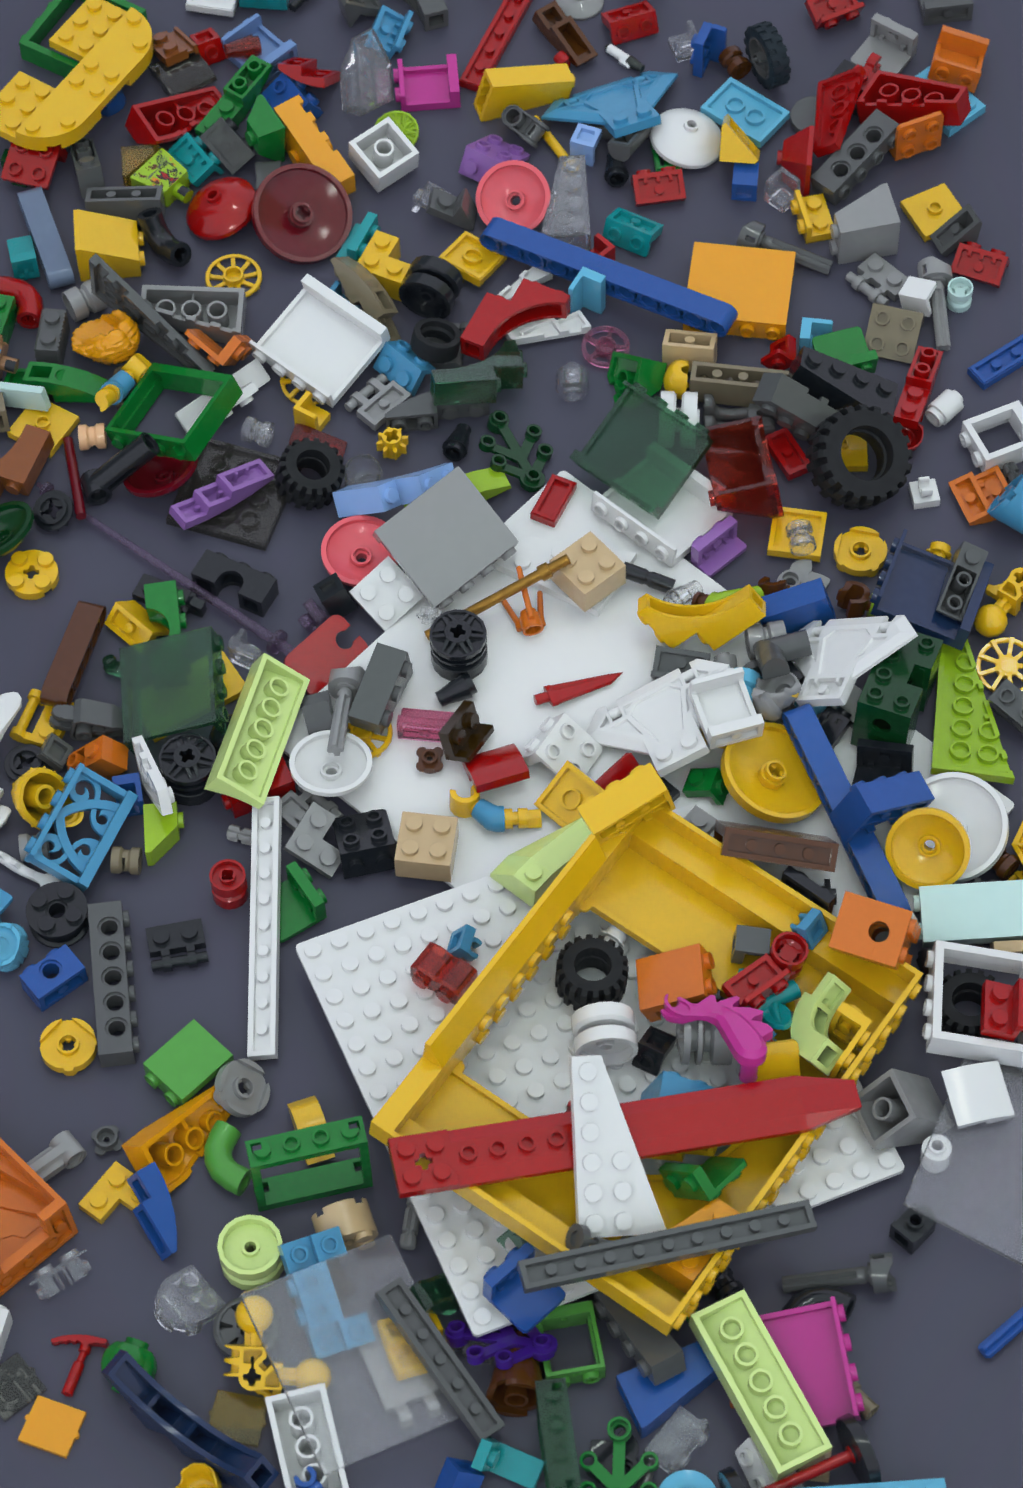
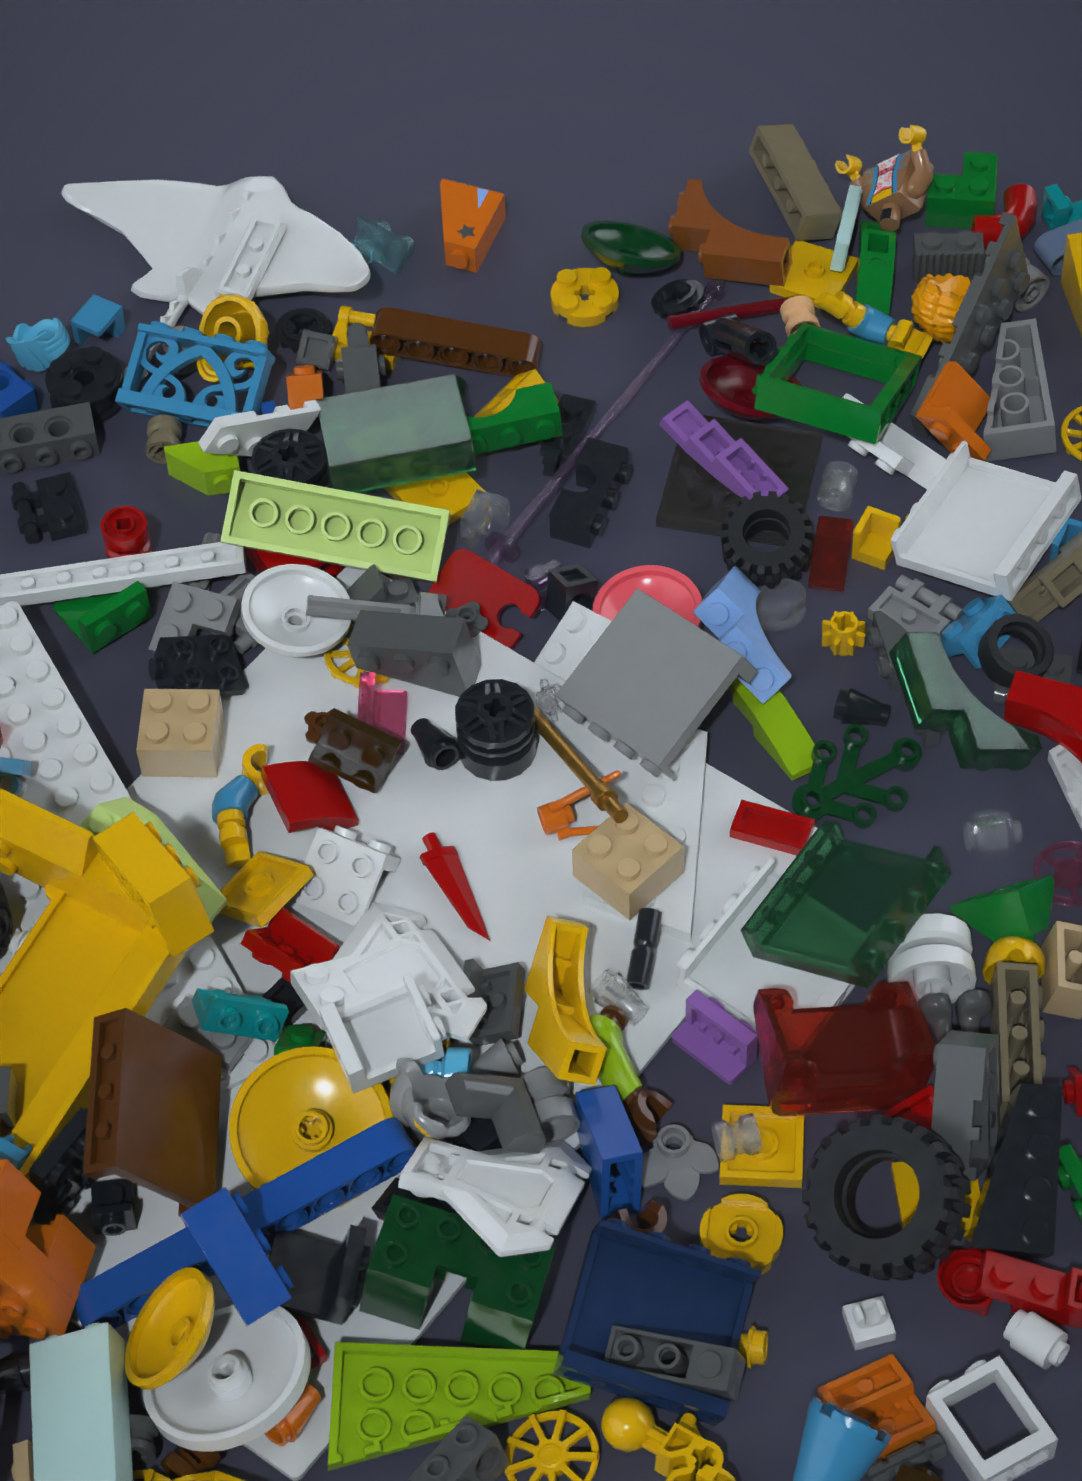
camera: 85 degrees right, 5 degrees down
none -> teal bracket [192,988,289,1041]
none -> dark grey plate [445,601,488,638]

